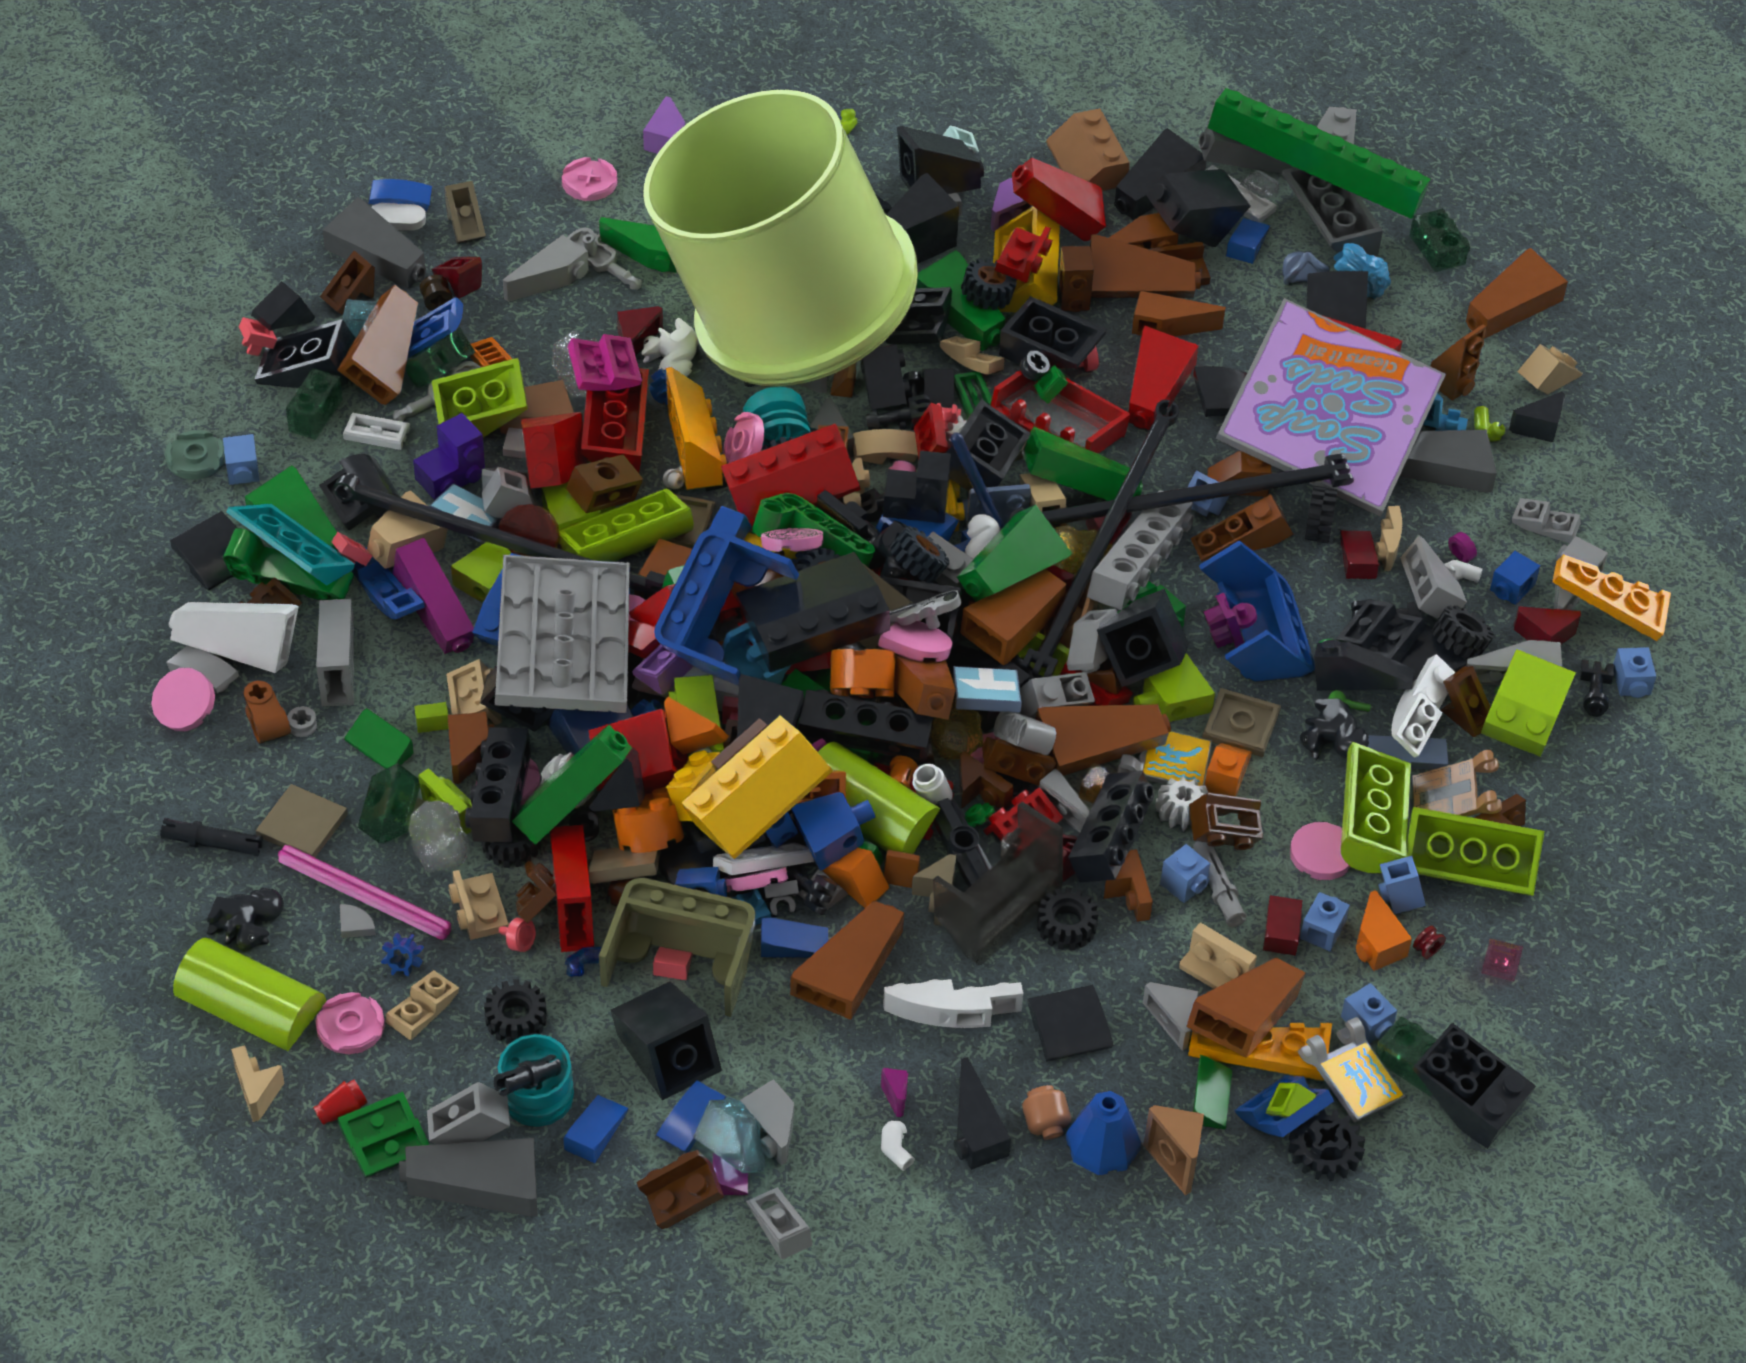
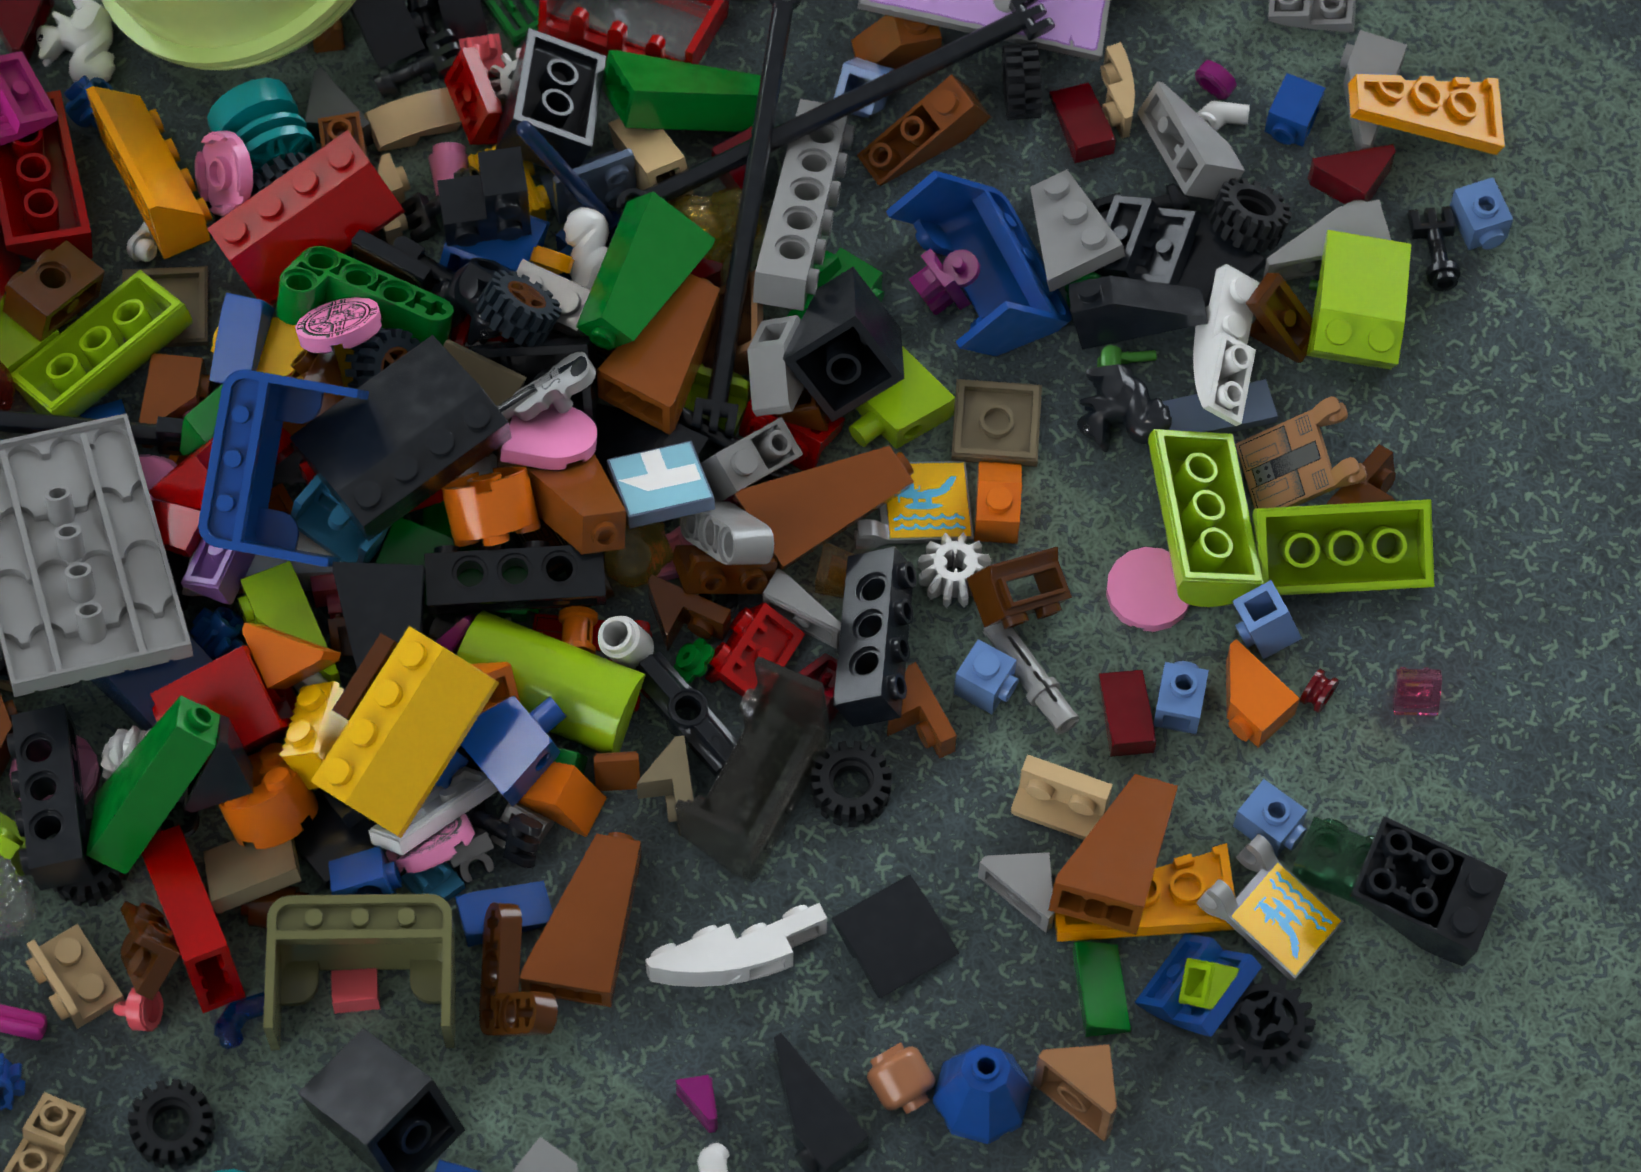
camera: 15 degrees left, 15 degrees up
none -> reddish brown beam [479,902,558,1037]
none -> light orange tile [529,245,575,275]
none -> light grey wing [1030,169,1125,292]

